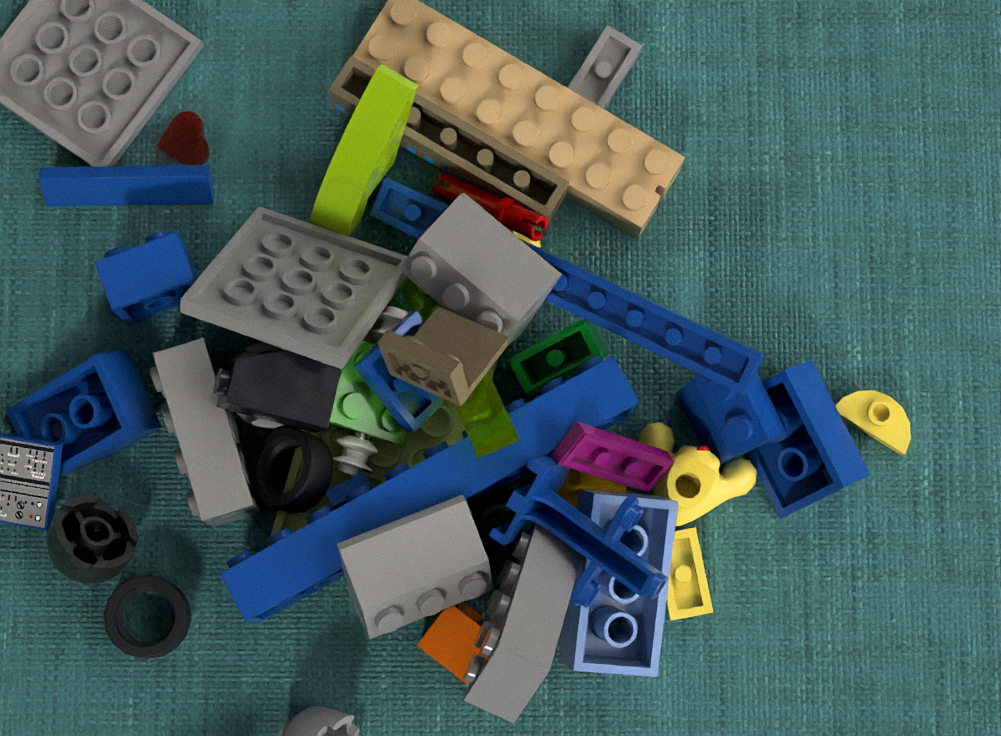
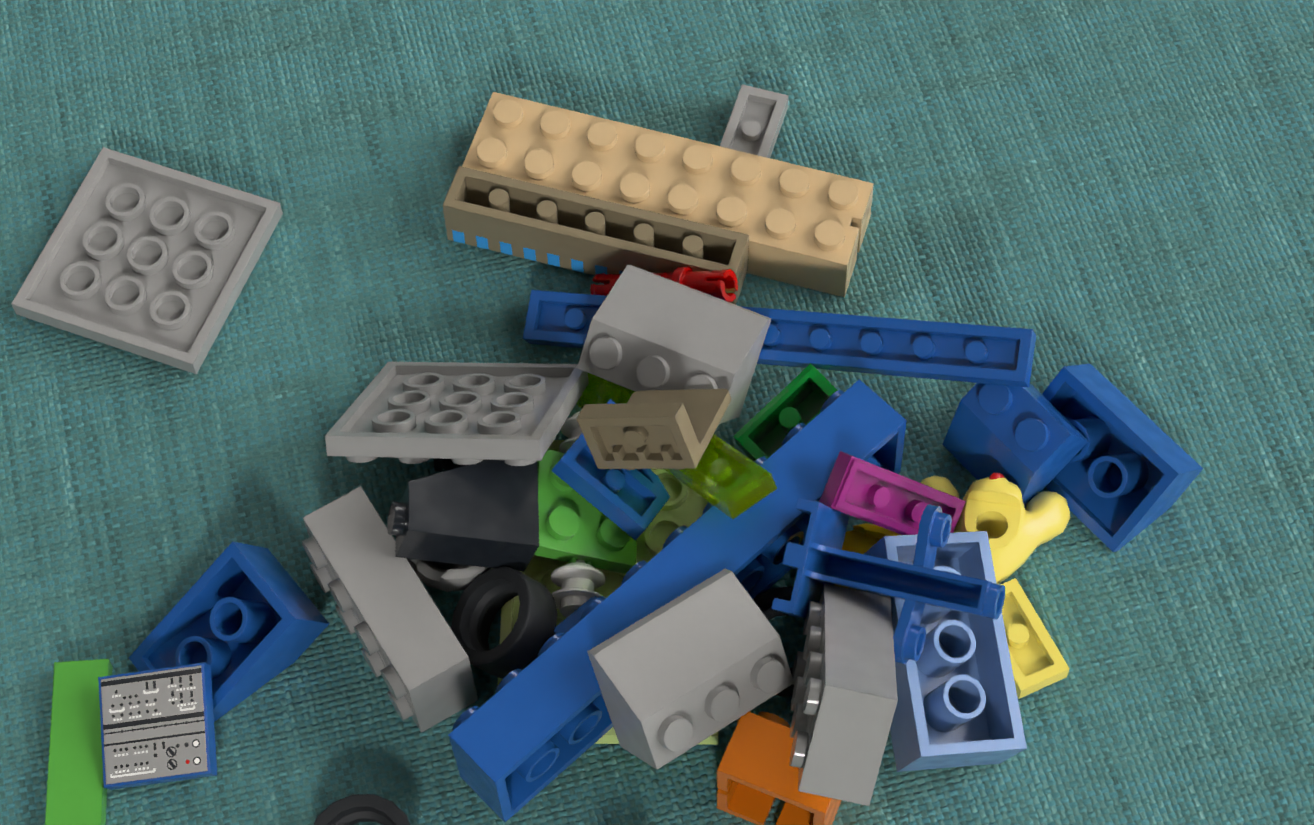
camera: 10 degrees left, 20 degrees down
blue tile [39,165,215,206] -> none
pearl dark grey cylinder [46,495,139,584] -> none
blue brick [94,231,199,325] -> none
clear red tile [156,111,210,165] -> none
lime slope [309,64,418,236] -> none
light yellow plate [835,390,911,456] -> none

